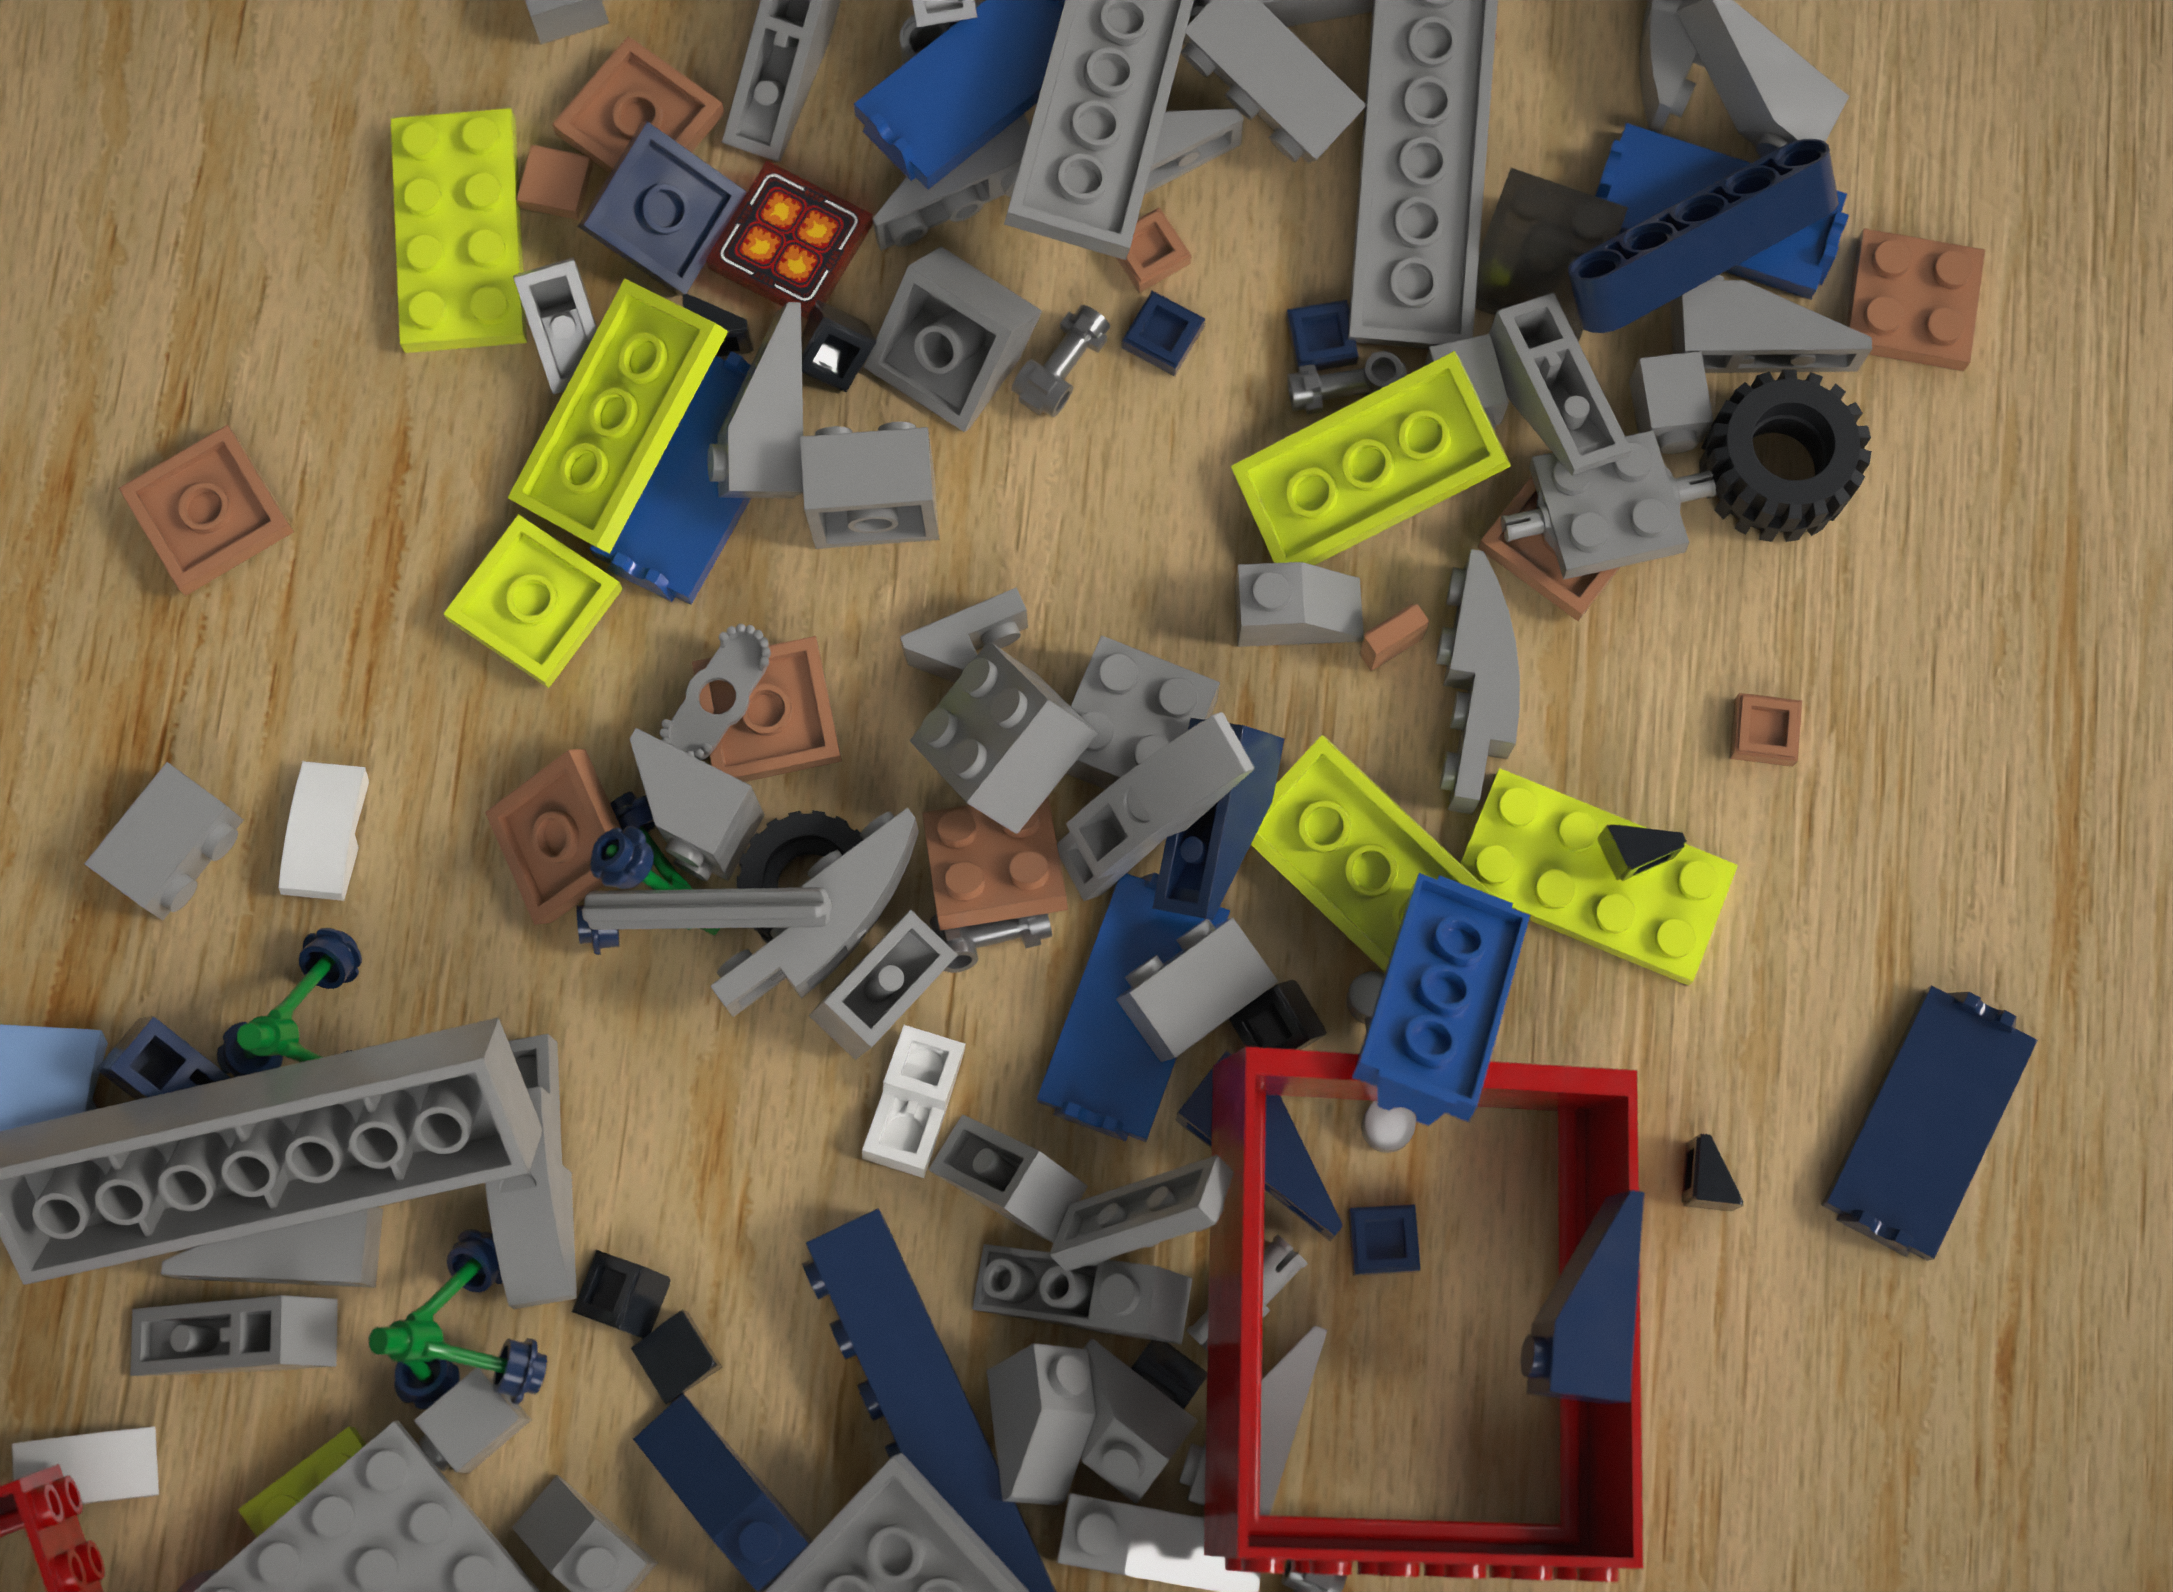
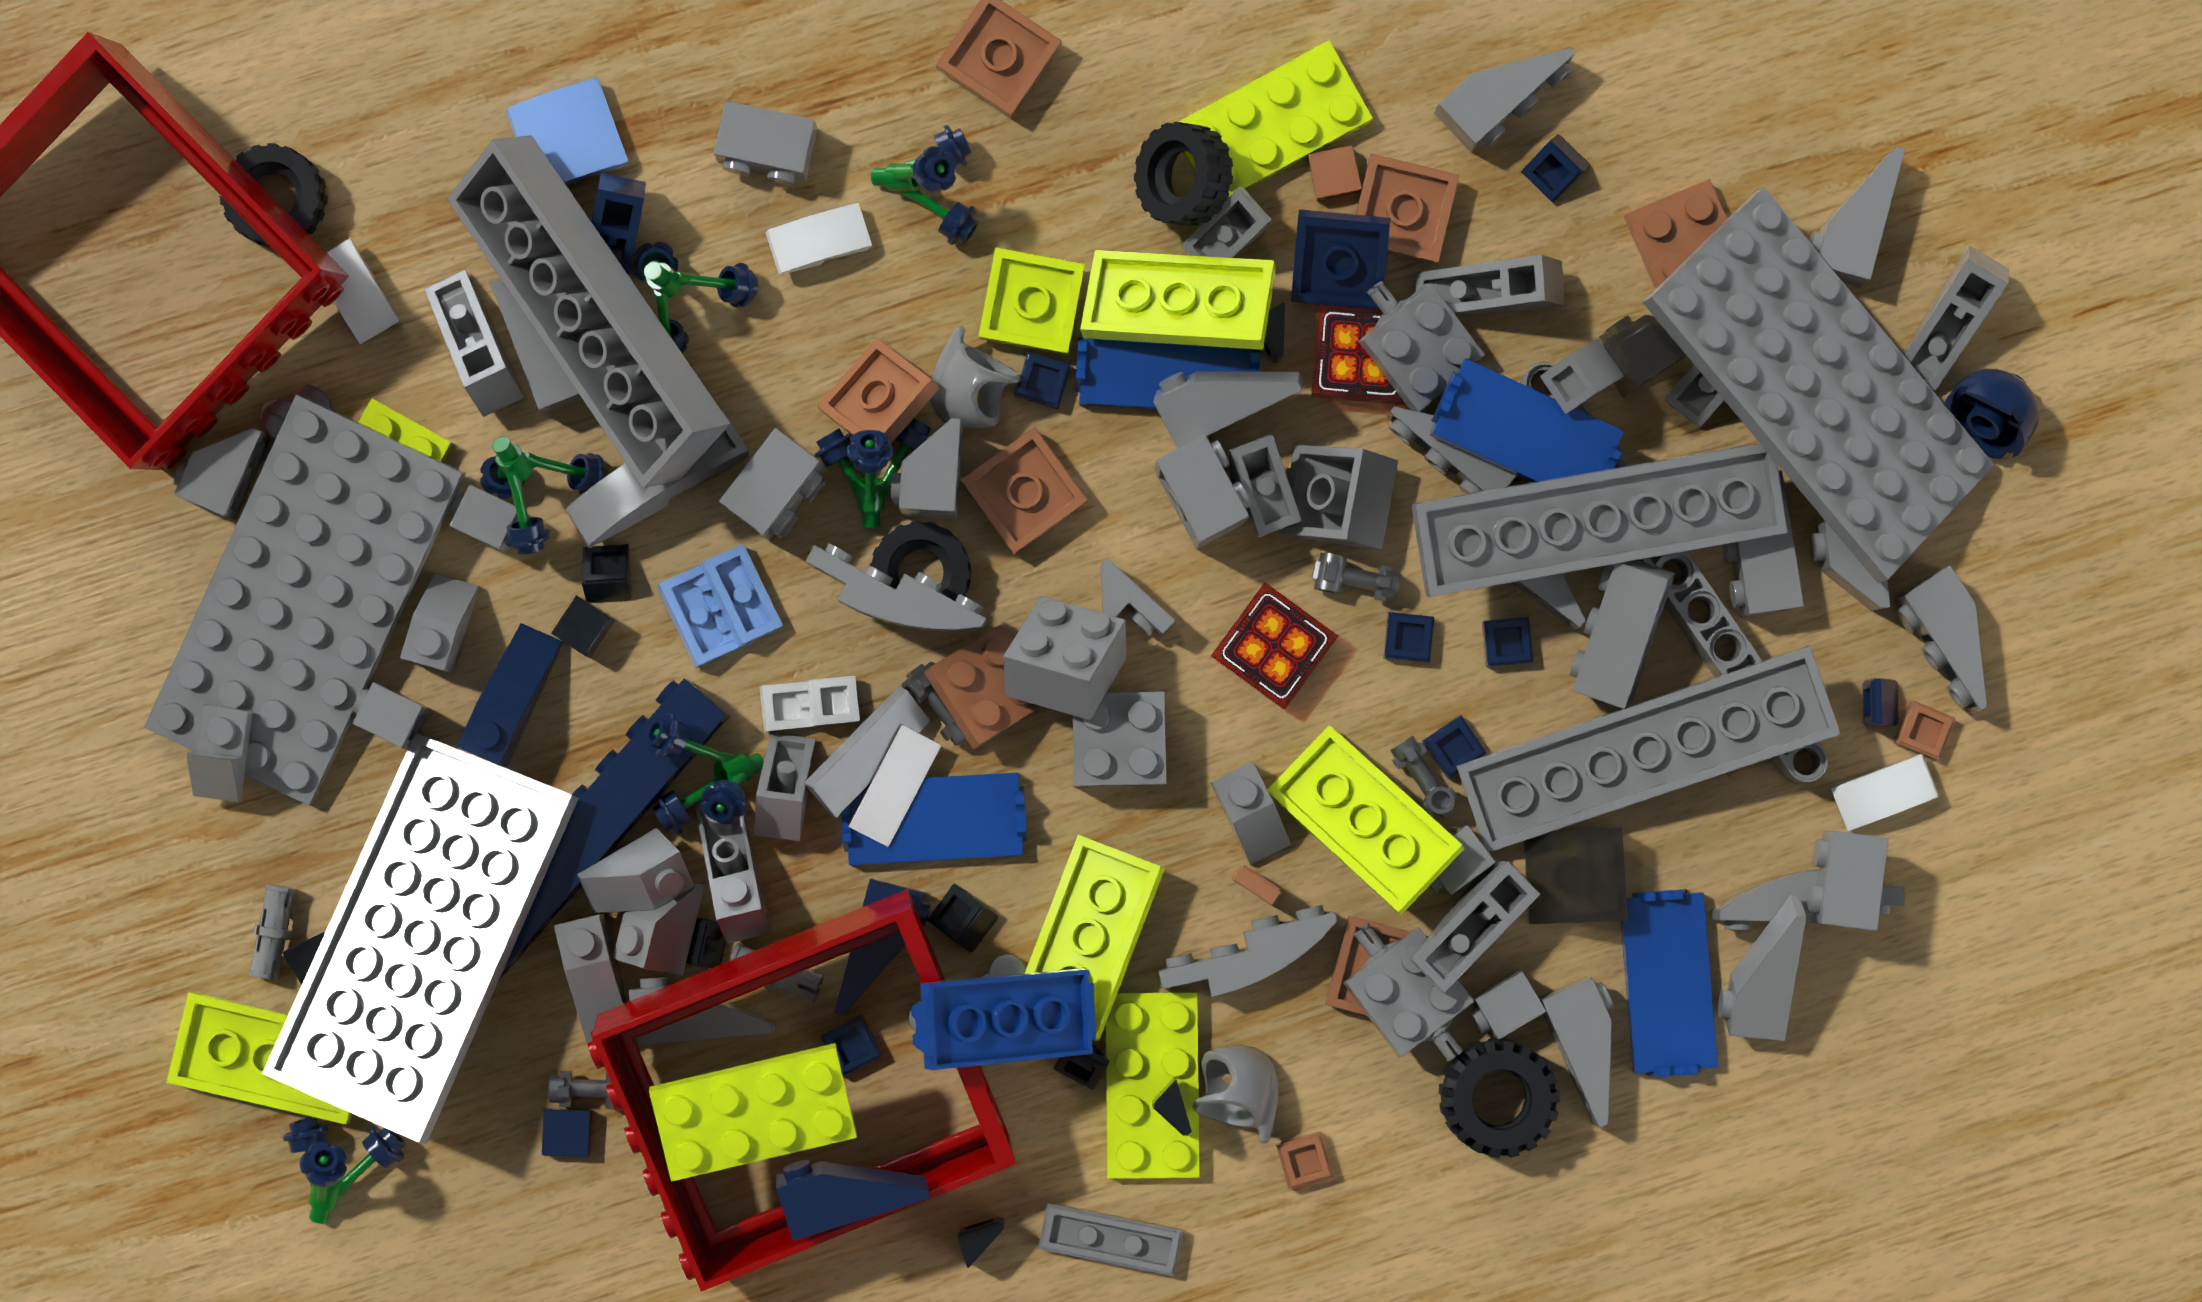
camera: 60 degrees right, 10 degrees up
light grey axle [582,887,832,930] -> none
light grey piece [660,624,771,760] -> none
black slope [801,300,877,392] -> none
light grey slope [808,910,958,1060] -> none
light grey plate [1049,1155,1234,1271] -> none
light grey slope [1057,712,1255,901] -> none
nougat tile [1115,207,1191,293] -> none
light grey brick [1116,917,1279,1062] -> none
dark blue slope [1152,718,1285,920] -> none
dark blue beam [1568,139,1839,333] -> none
nougat plate [1846,228,1985,371] -> none
none -> dark blue plant [646,713,764,834]
none -> neon yellow plate [649,1043,857,1182]
none -> light blue slope [656,544,783,669]
none -> light grey brick [719,428,826,543]
none -> light grey tile [804,686,931,818]
none -> white sticker [848,725,941,847]
none -> dark blue plant [871,125,979,245]
none -> light grey piece [930,326,1021,429]
none -> dark blue tile [1015,352,1071,410]
none -> light grey tile [1038,1202,1183,1277]
none -> black slope [1053,1043,1110,1090]
none -> black tyre [1134,122,1233,226]
none -> light grey piece [1192,1045,1279,1144]
none -> tile [1210,582,1338,710]
none -> light grey slope [1228,434,1302,537]
none -> light grey plate [1358,281,1485,412]
none -> dark blue tile [1482,617,1533,667]

